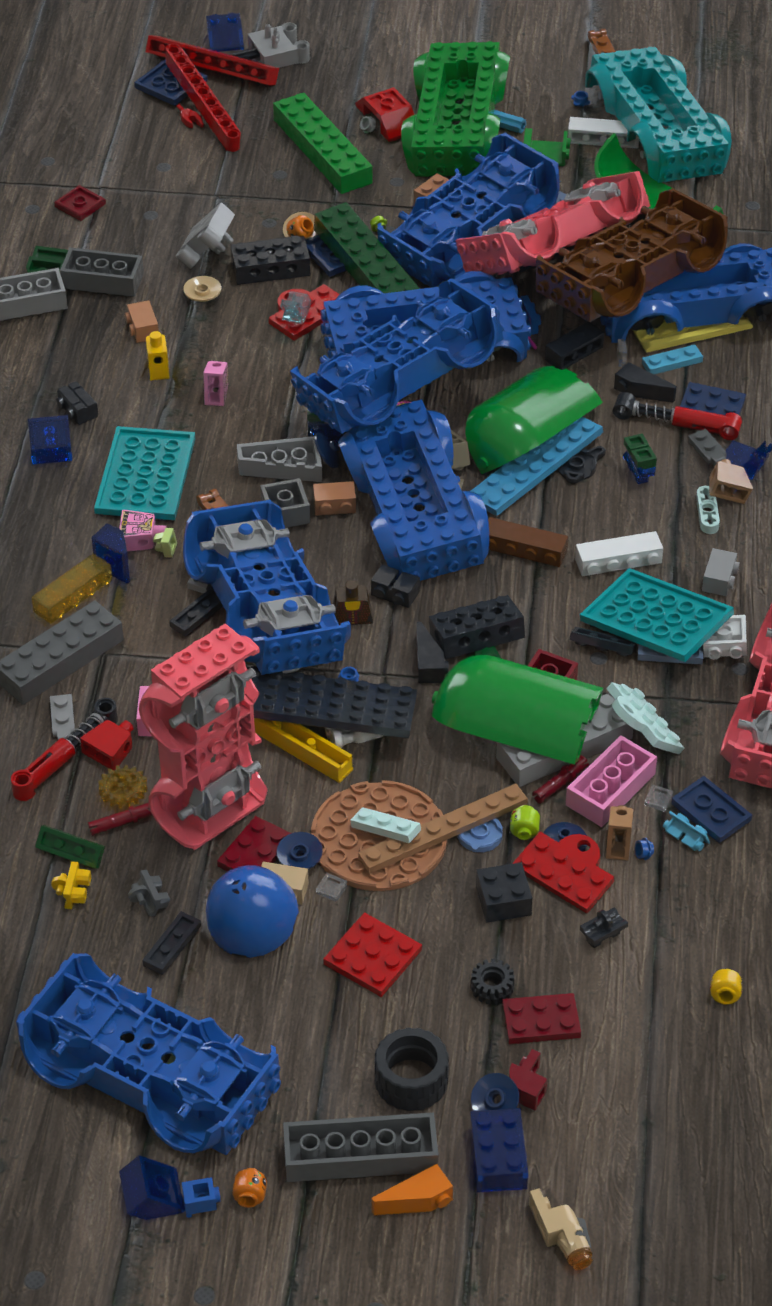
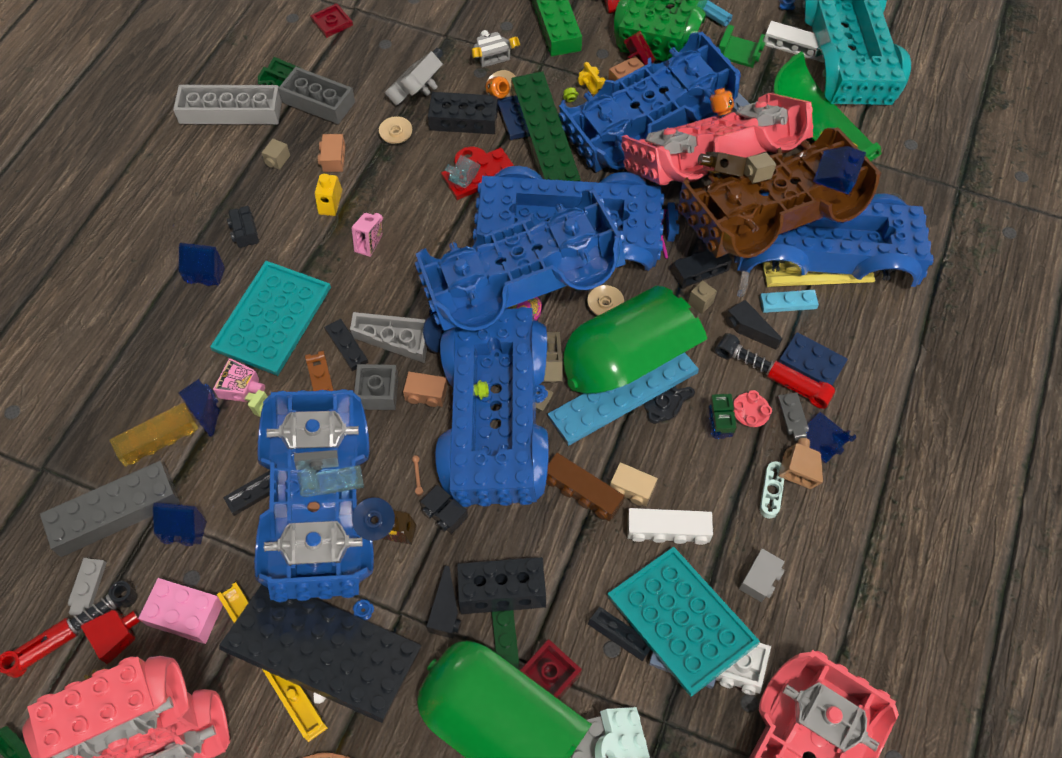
camera: 15 degrees right, 15 degrees up
none -> clear blue slope [153,503,207,546]
none -> dark tan brick [262,139,290,170]
none -> dark grey plate [294,450,339,470]
none -> clear light blue plate [297,465,364,497]
none -> black plate [324,318,369,371]
none -> dark blue dish [352,498,395,541]
none -> nougat hinge [412,455,423,496]
none -> light grey torso [471,30,520,68]
none -> lime plate [474,380,489,400]
none -> yellow hips [577,62,606,95]
none -> tan dish [587,285,624,315]
none -> tan brick [610,462,658,506]
none -> dark red panel [624,31,656,65]
none -> dark tan brick [688,280,717,314]
none -> dark brown torso [697,152,747,177]
none -> orange head [710,88,734,116]
none -> coral dish [733,390,772,427]
none -> dark tan brick [744,152,776,183]
none -> clear blue slope [813,146,866,195]

